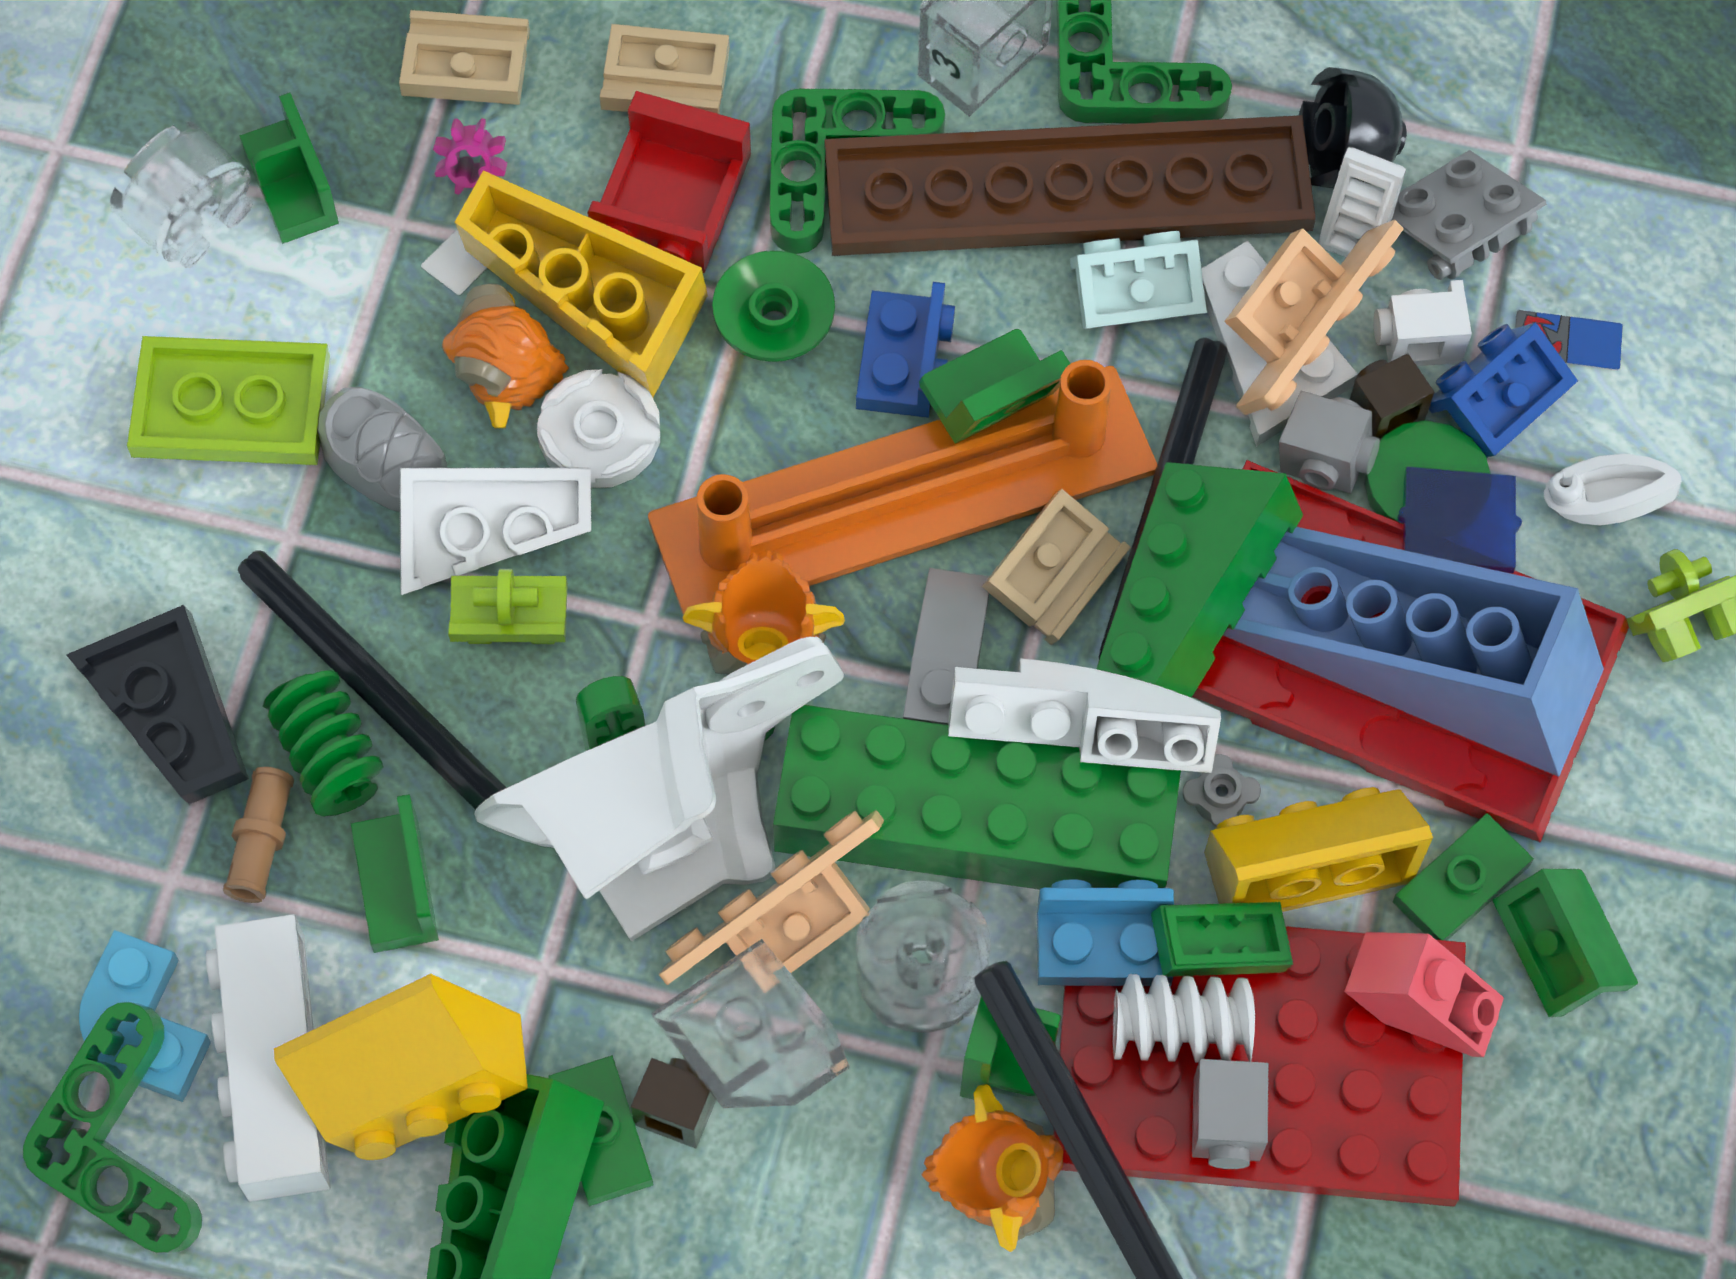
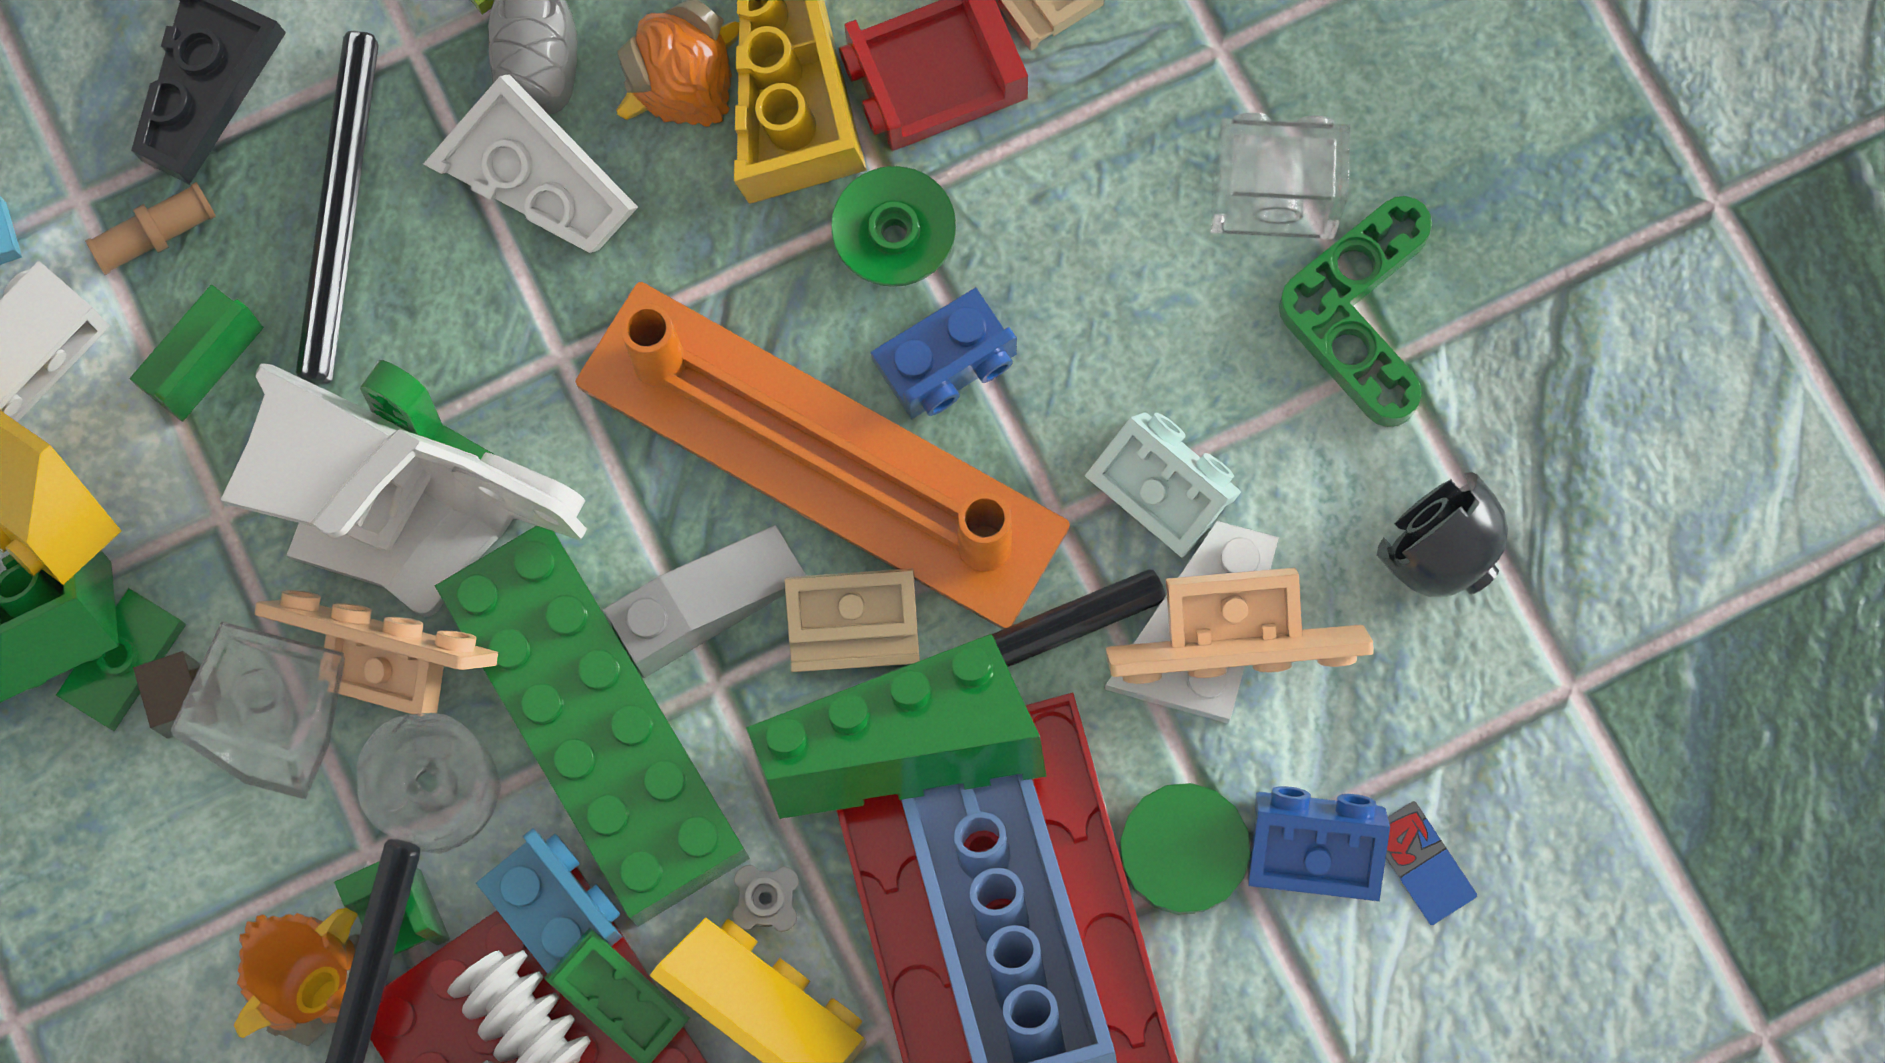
camera: 55 degrees right, 10 degrees up
green piece [263,670,383,817] -> none
lime hips [448,569,568,644] -> none
white tile [537,369,660,488] -> none
orange hair [682,549,845,675] -> none
green beam [770,88,945,254] -> none
reddish brown plate [825,115,1316,256] -> none
green panel [919,329,1070,444] -> none
white slope [948,658,1221,773] -> none
light grey brick [1279,390,1380,494] -> none
white slope [1319,147,1406,257] -> none
dark brown plate [1349,353,1434,440] -> none
white brick [1374,280,1472,366] -> none
light grey hinge [1392,150,1547,280] -> none
clear blue piece [1397,467,1522,573] -> none
white arm [1544,454,1681,526] -> none

